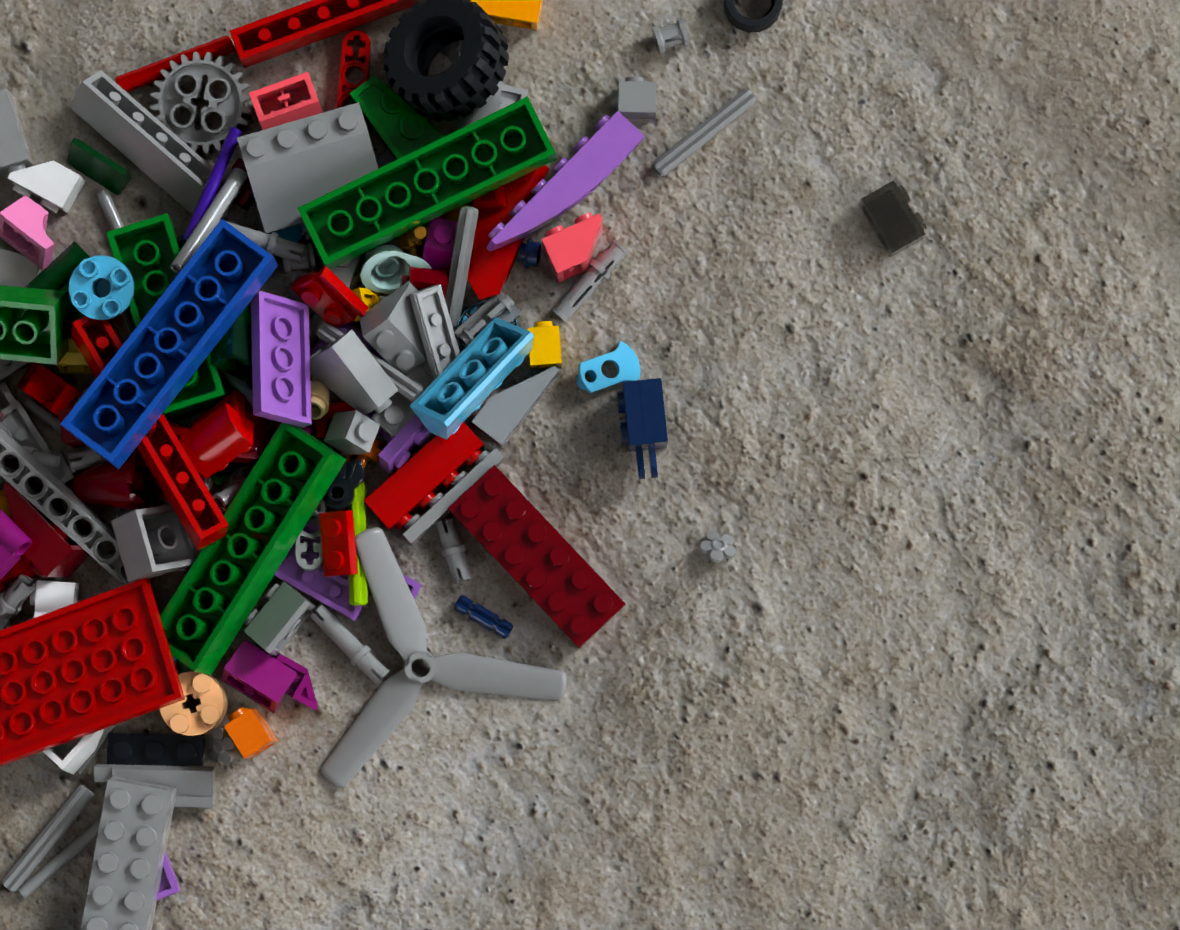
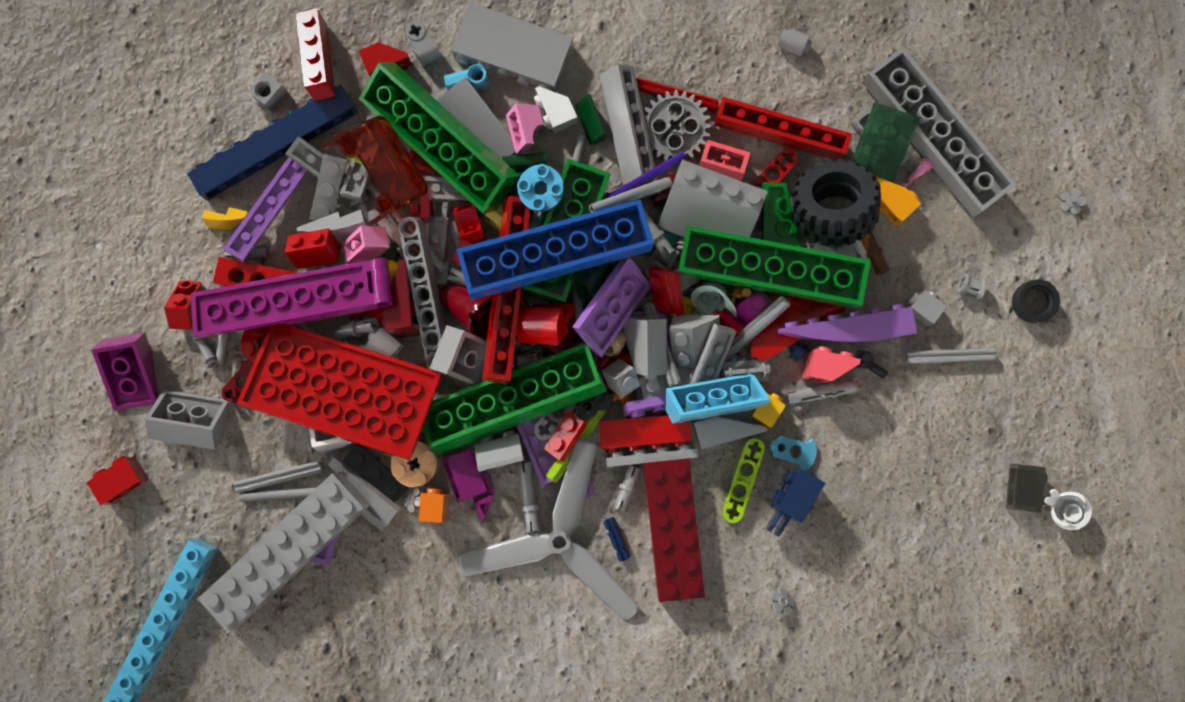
camera: 40 degrees right, 0 degrees up
none -> lime beam [722,438,765,523]
none -> black piece [854,350,888,379]
none -> reddish brown pin [861,231,890,276]
none -> white hat [1044,489,1092,530]

